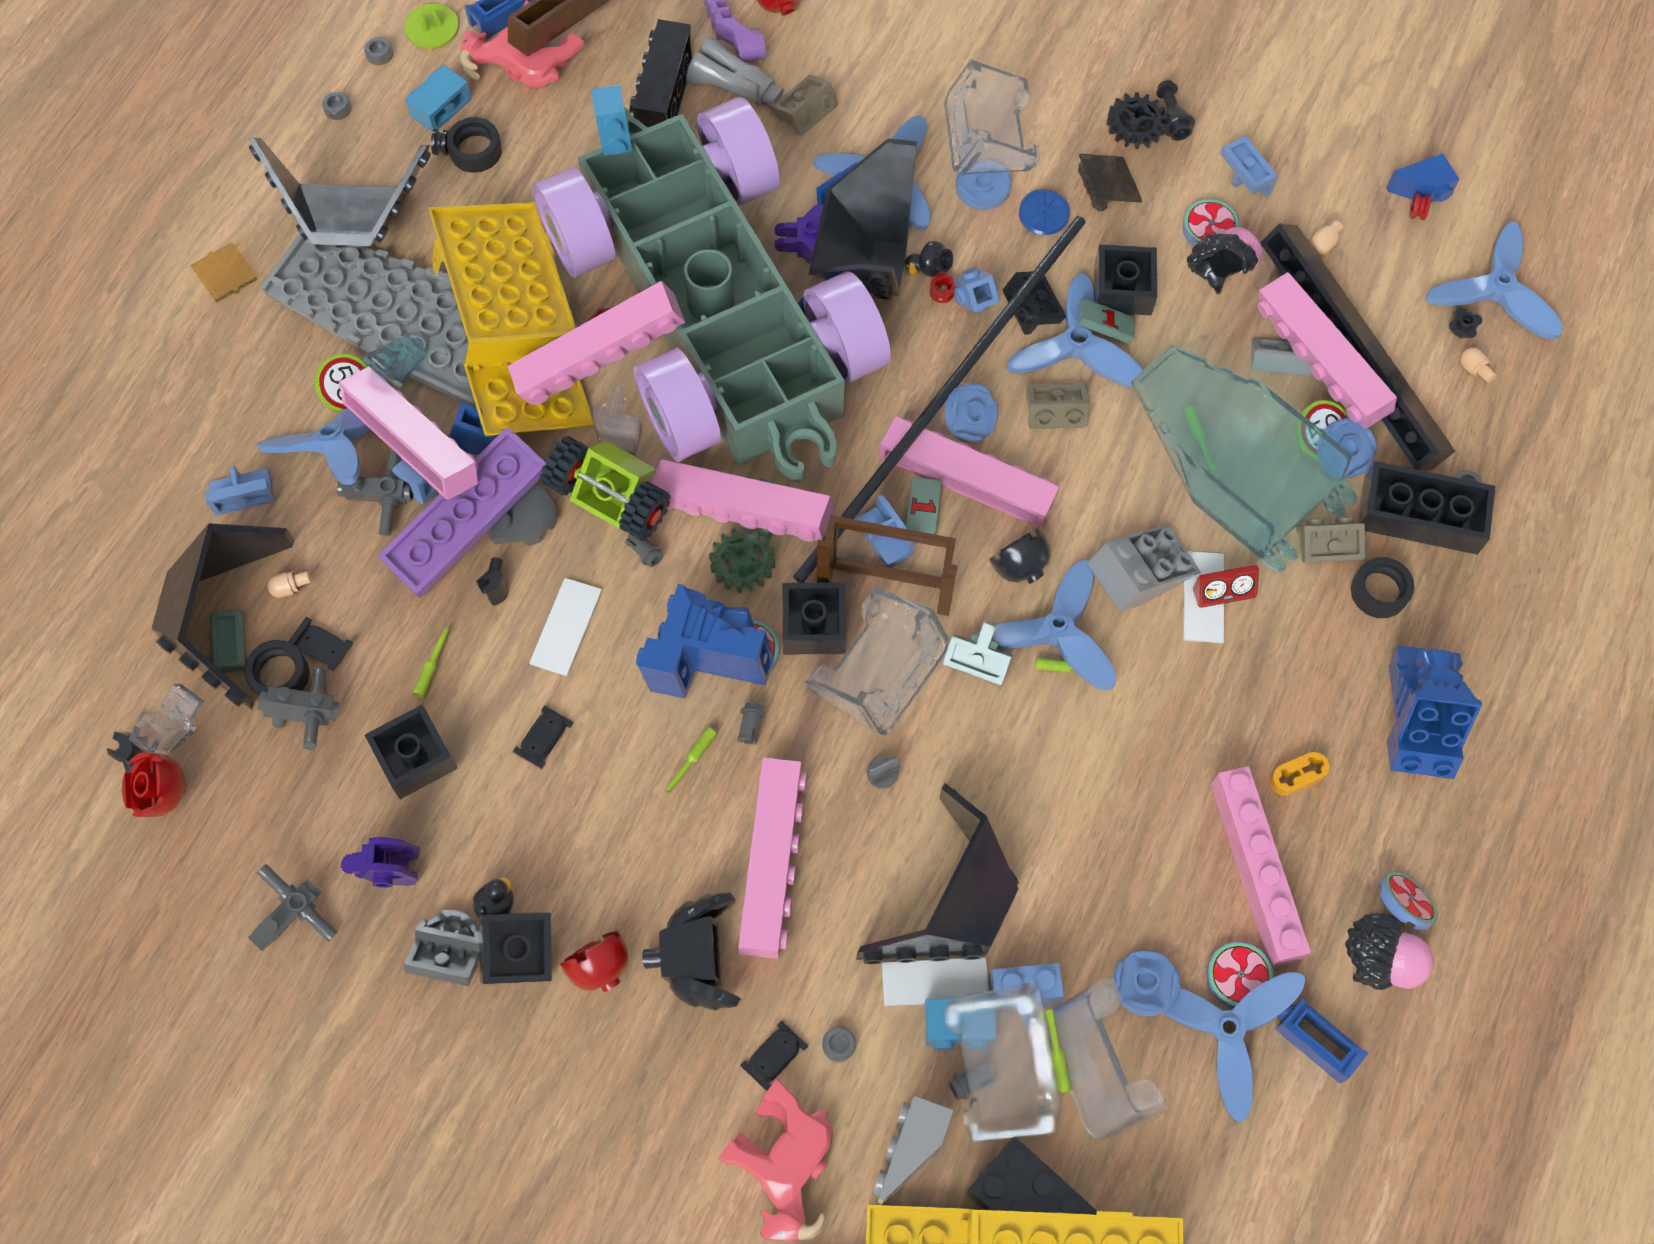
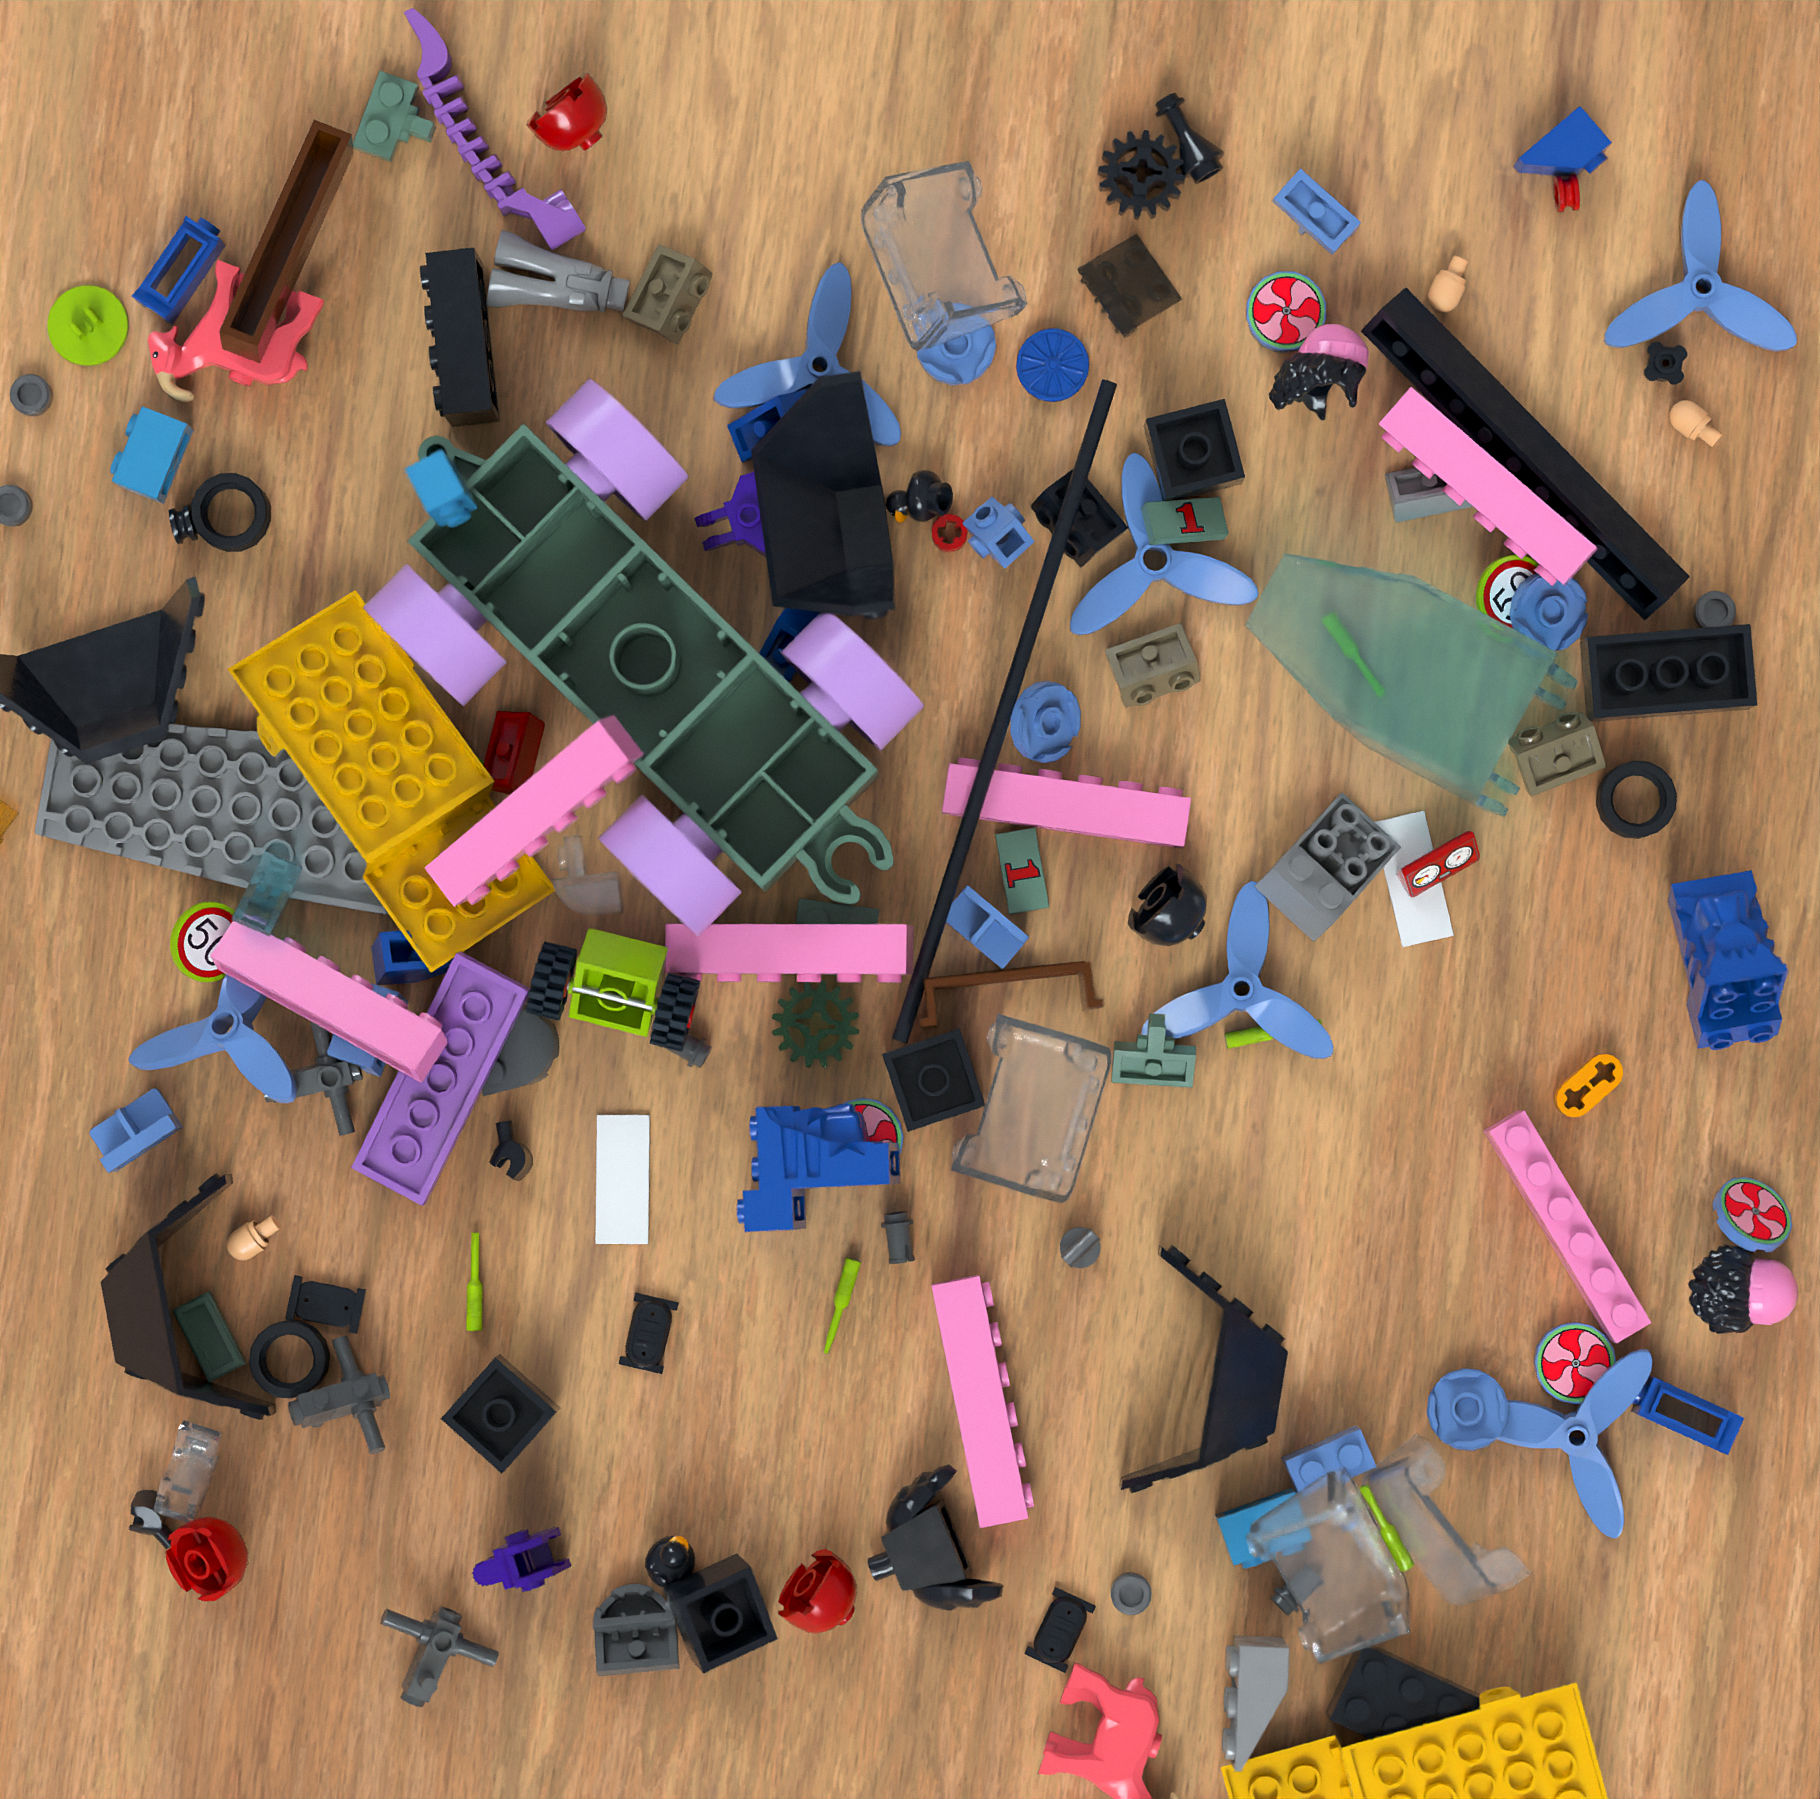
camera: 10 degrees left, 20 degrees up
white piece [881,957,989,1006] -> none

